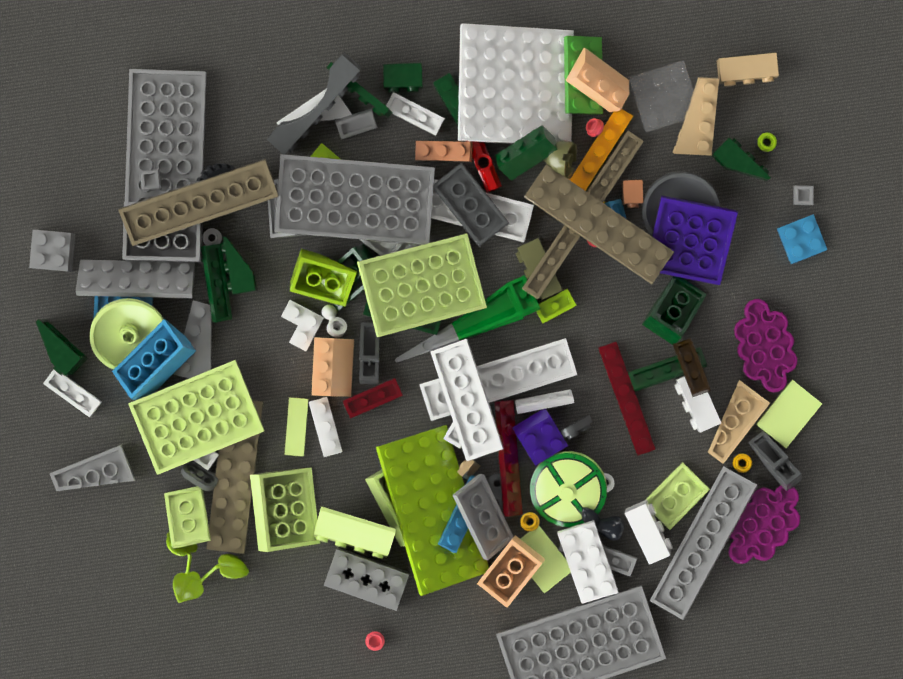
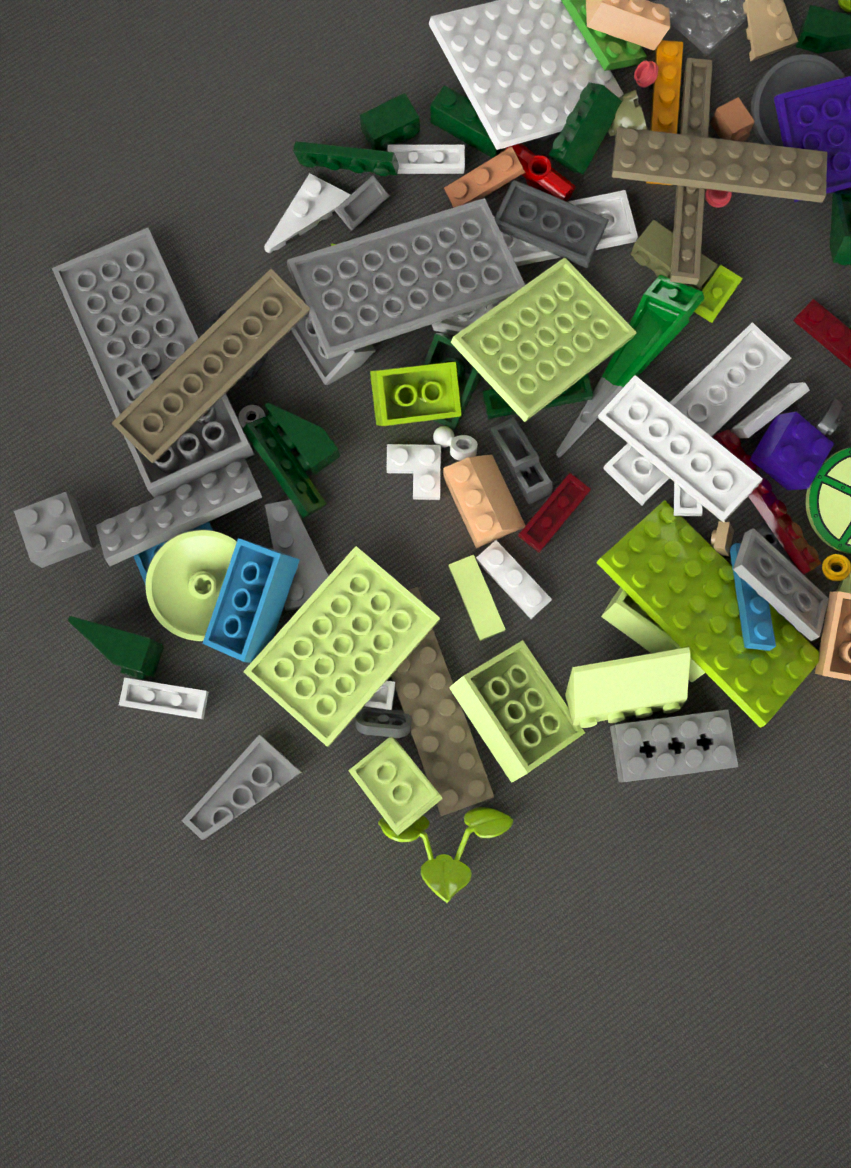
camera: 30 degrees left, 10 degrees down
dark grey arch [267,52,361,155] -> none
coral plate [365,631,385,651] -> none

